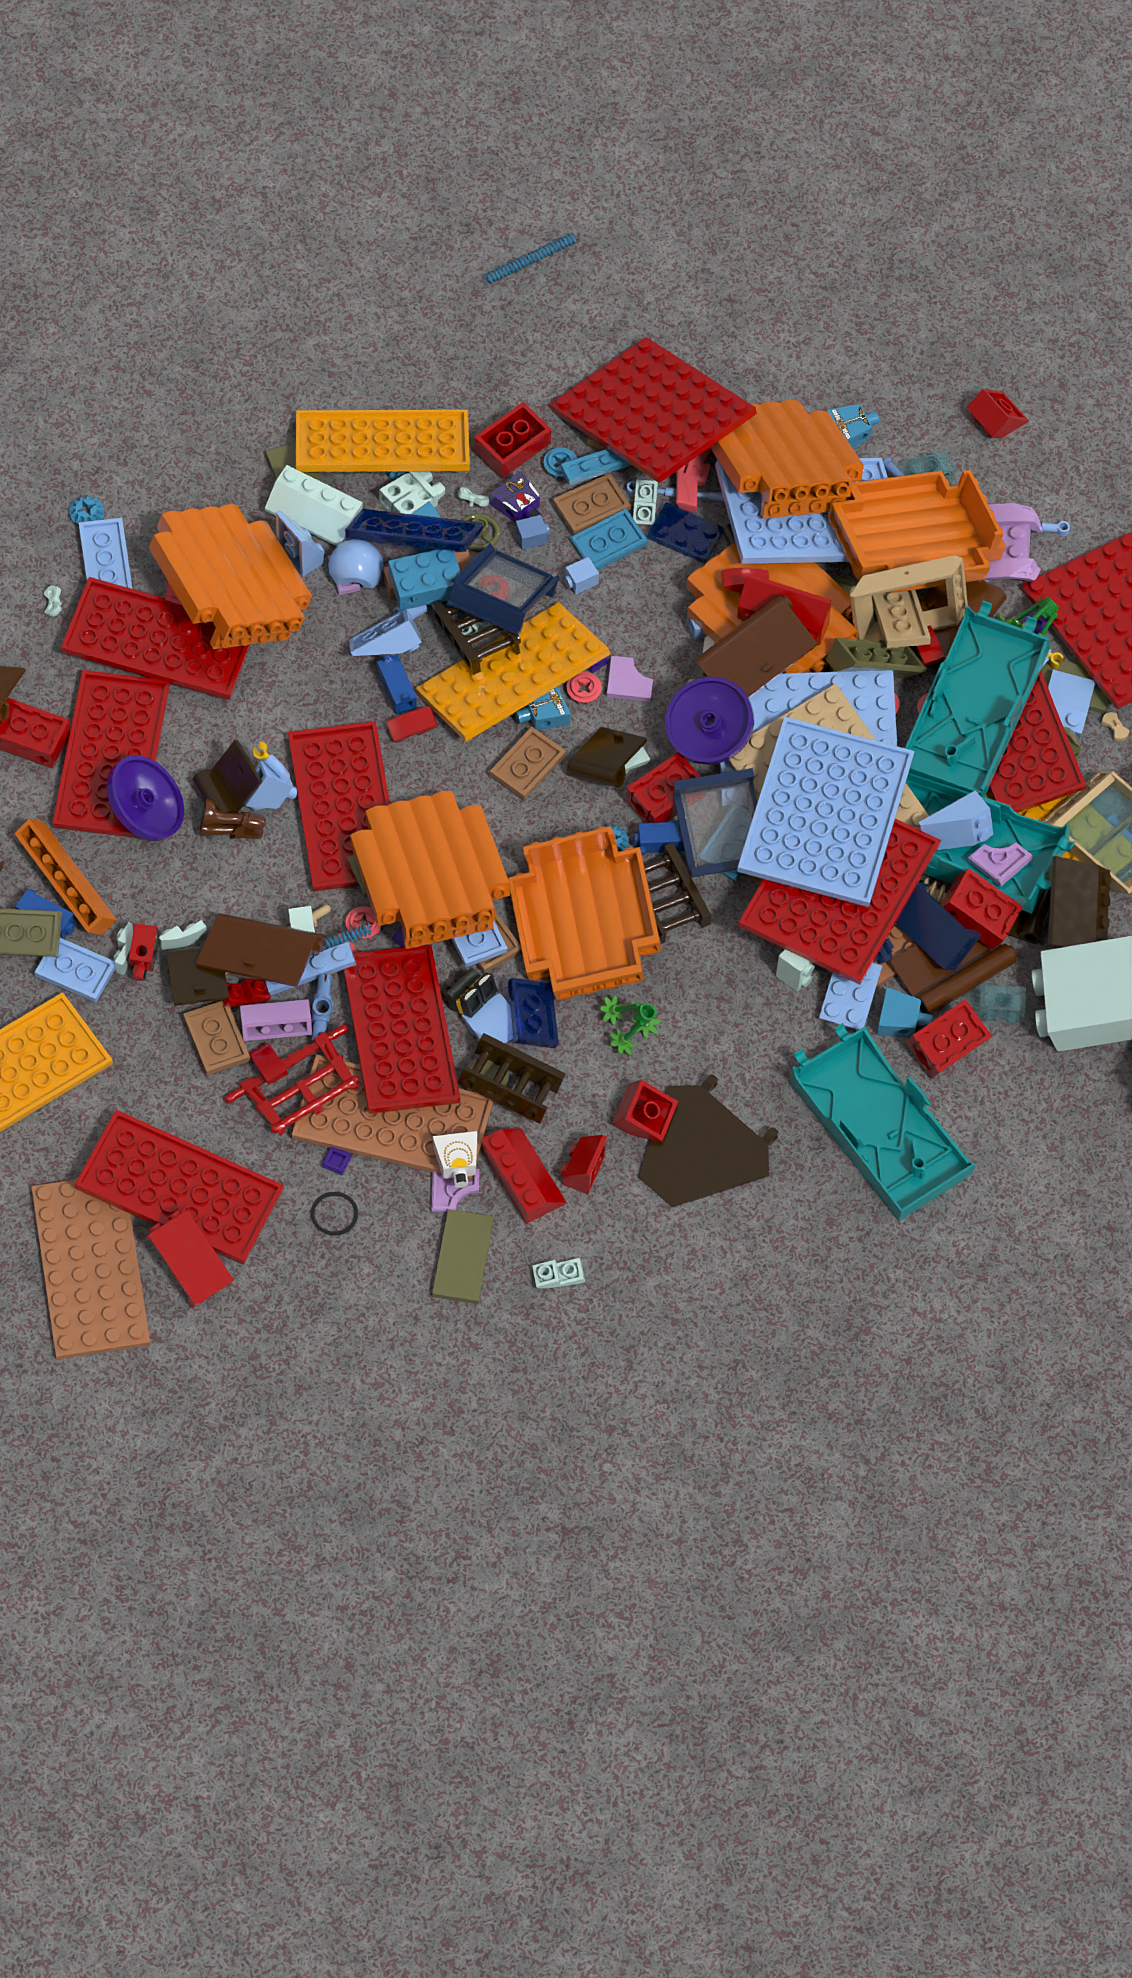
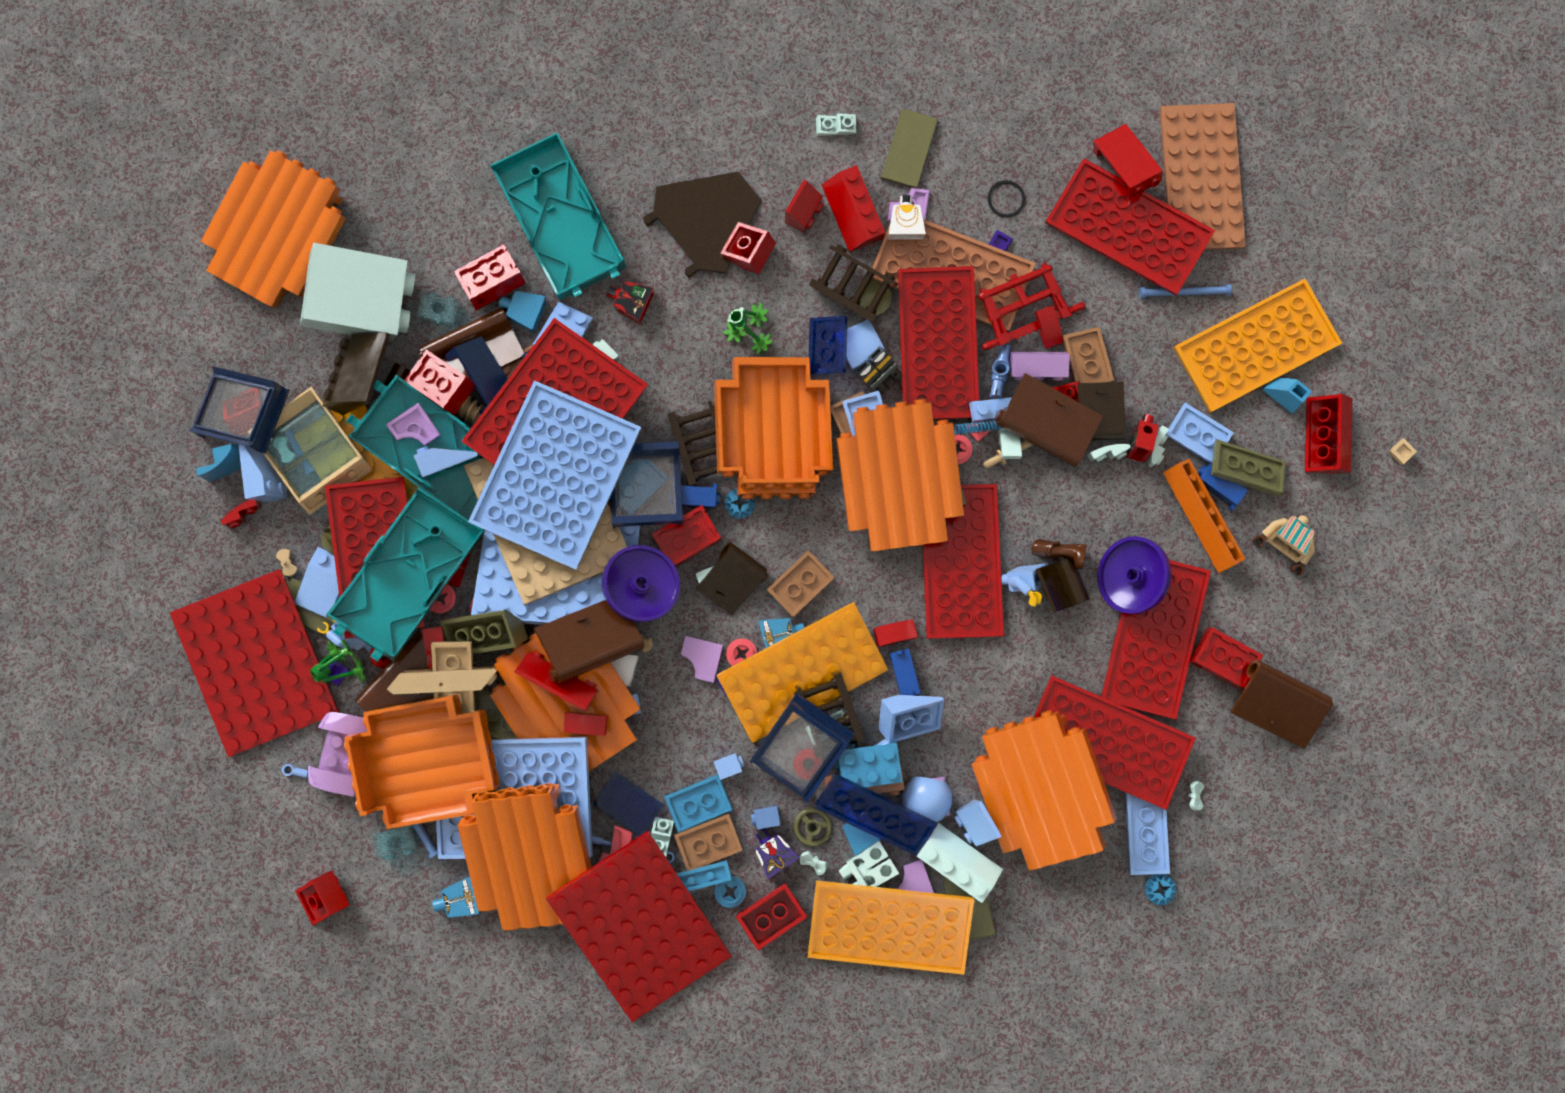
camera: 175 degrees left, 20 degrees up
none -> torso [607,281,654,325]
none -> lavender tile [895,859,934,893]
none -> medium blue bar [1139,284,1232,298]

